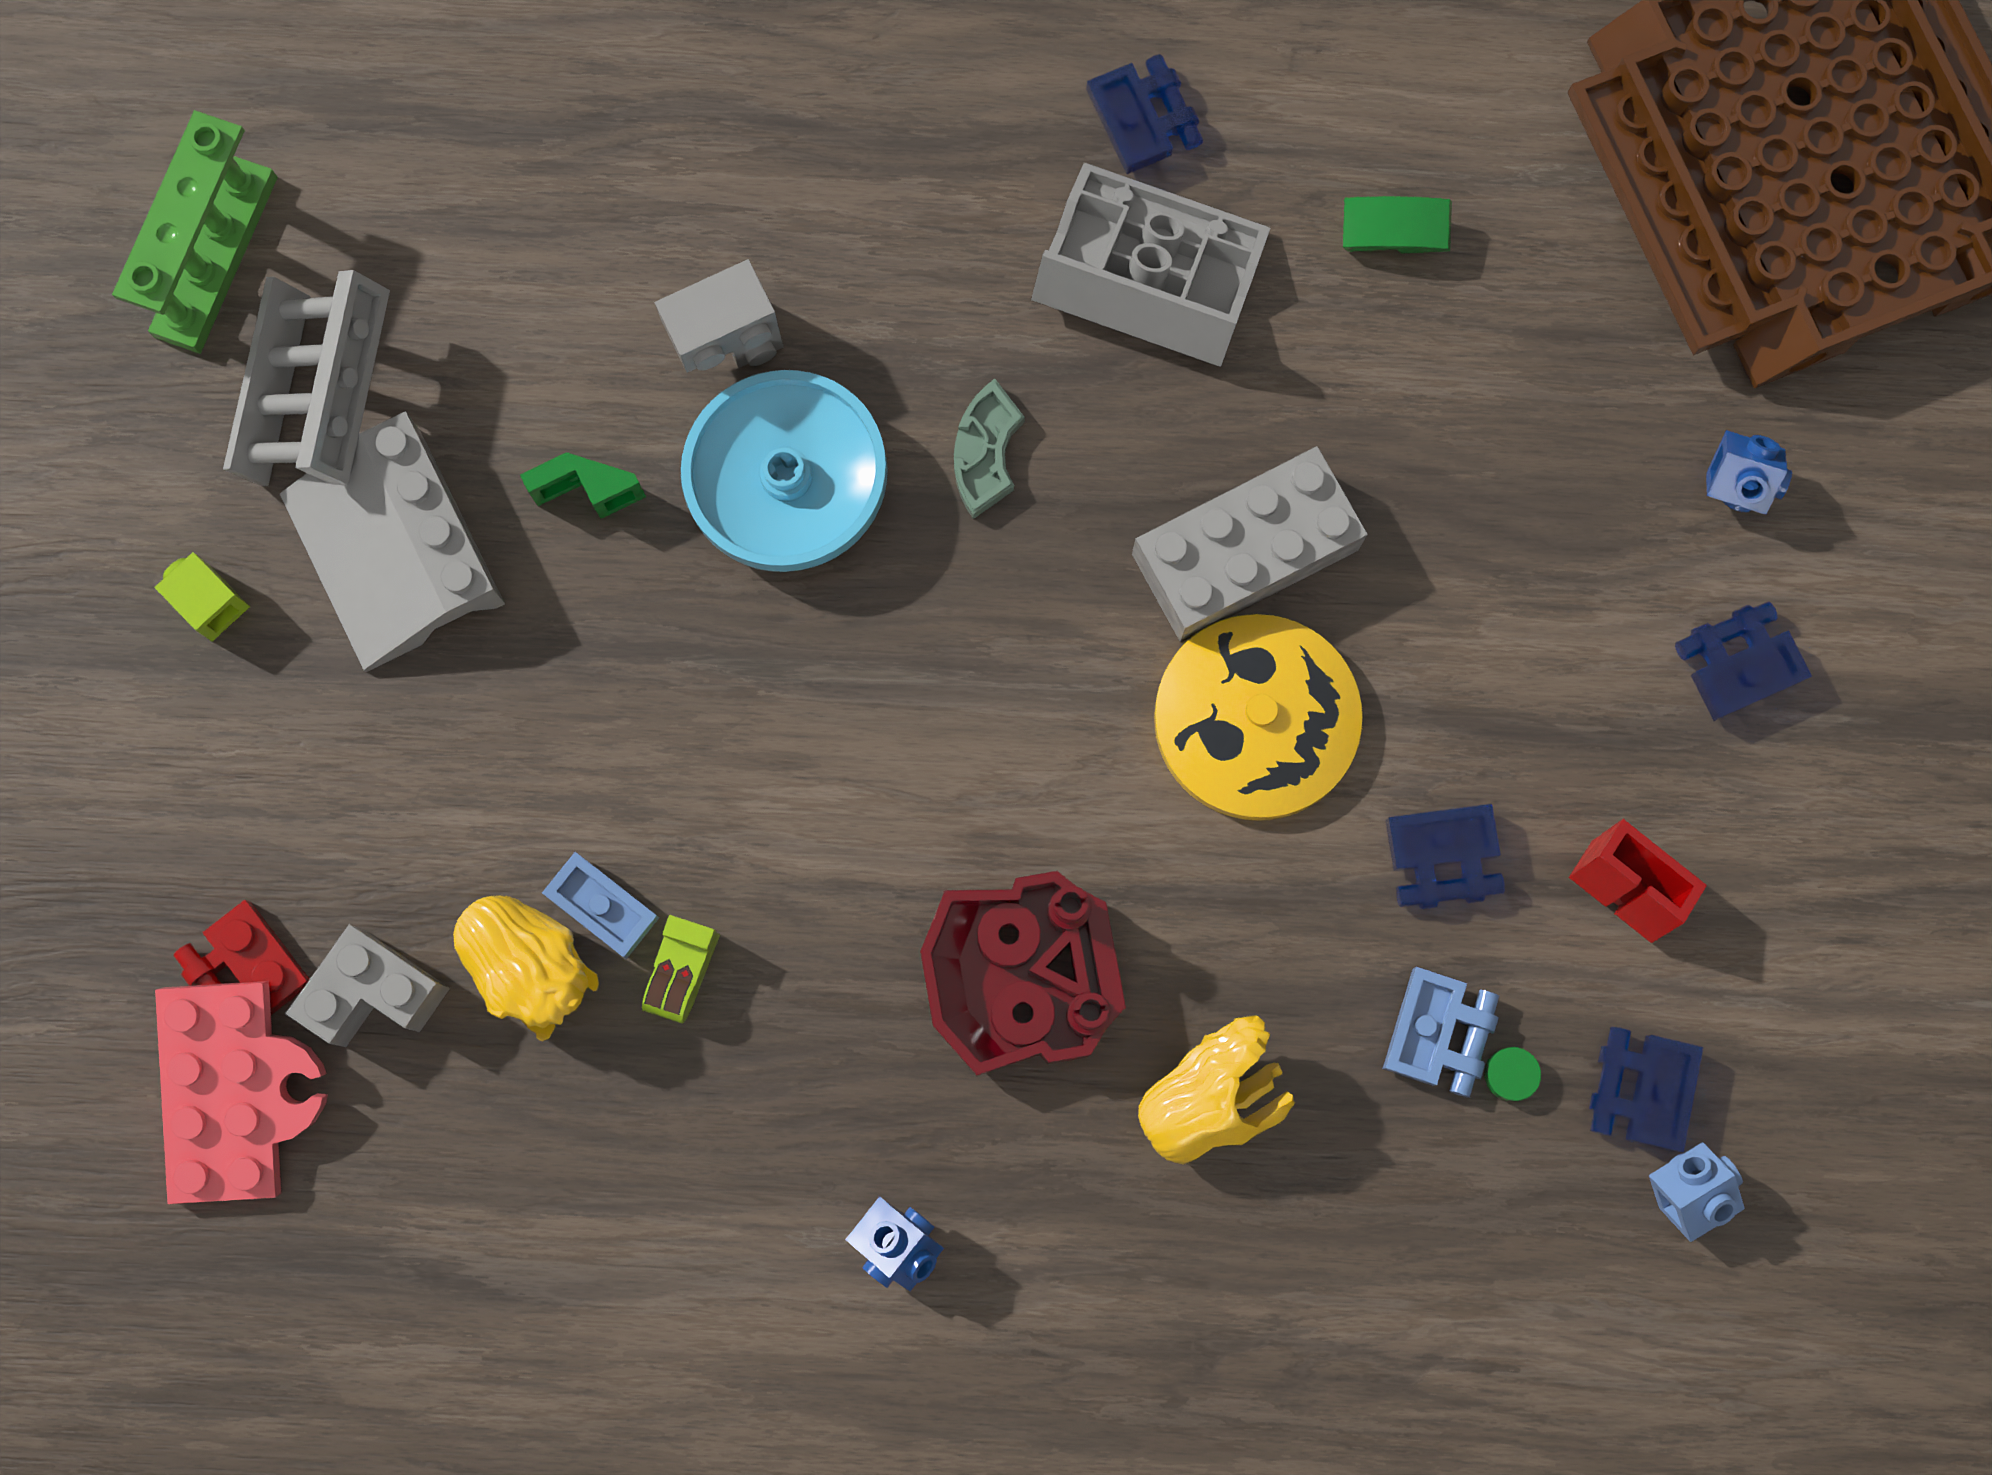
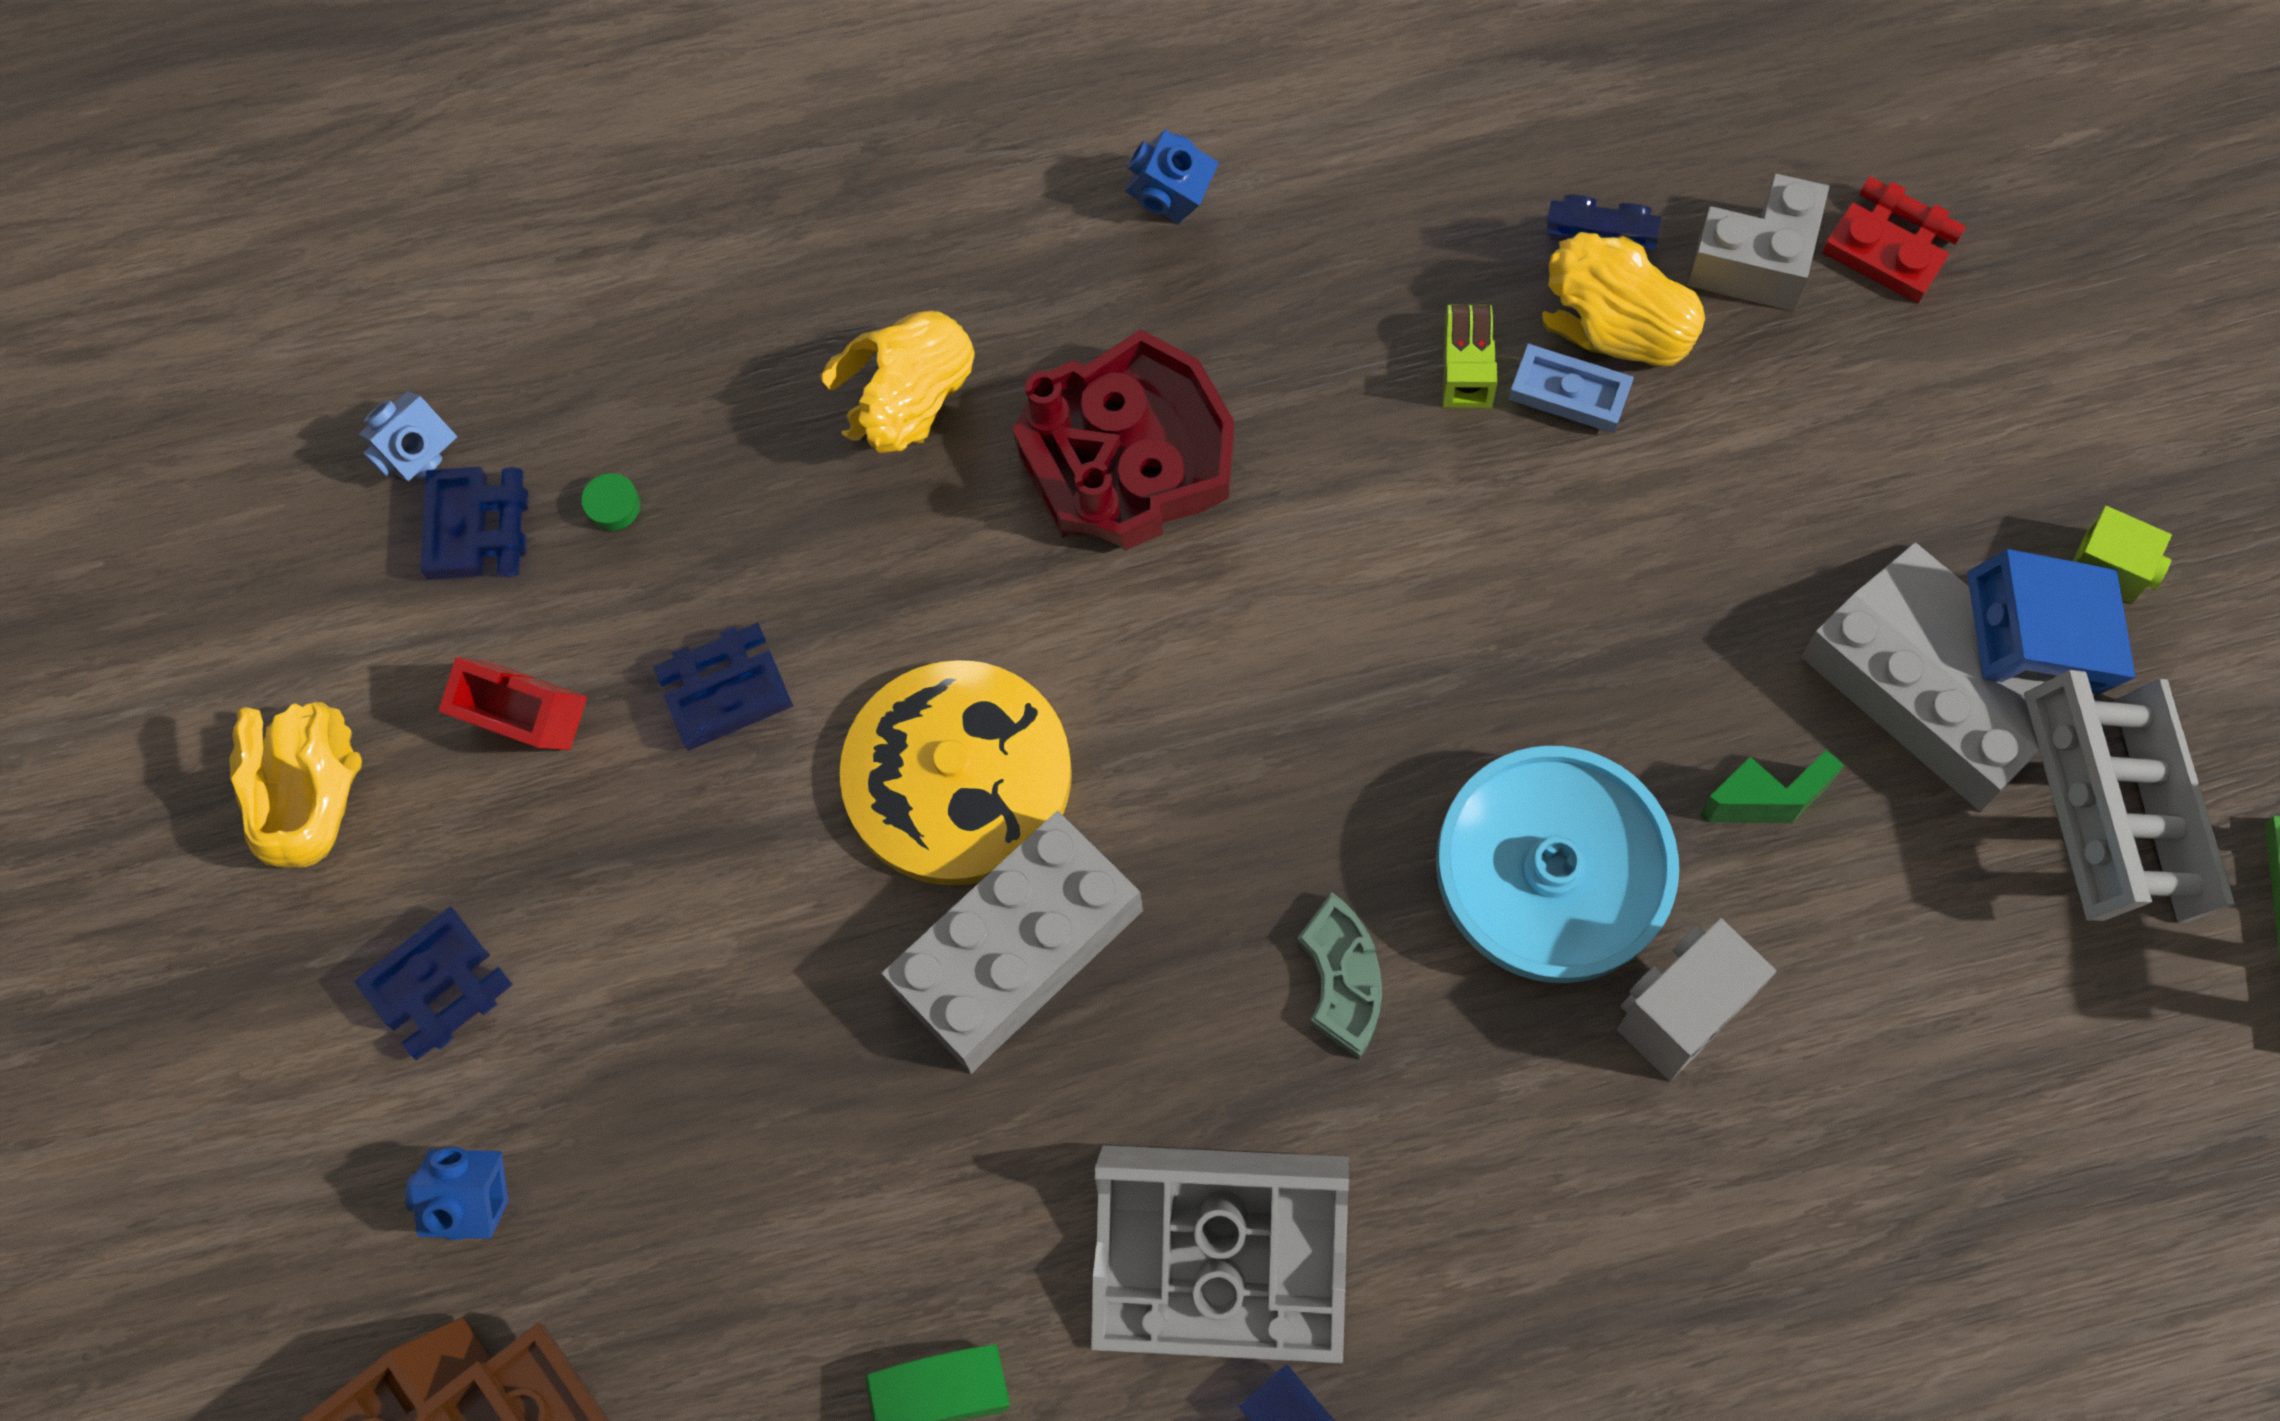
camera: 170 degrees right, 10 degrees down
coral plate [155,981,328,1204] -> none
medium blue plate [1382,967,1499,1098] -> none
none -> yellow hair [229,702,362,869]
none -> clear blue plate [1547,195,1662,249]
none -> blue panel [1967,549,2136,696]

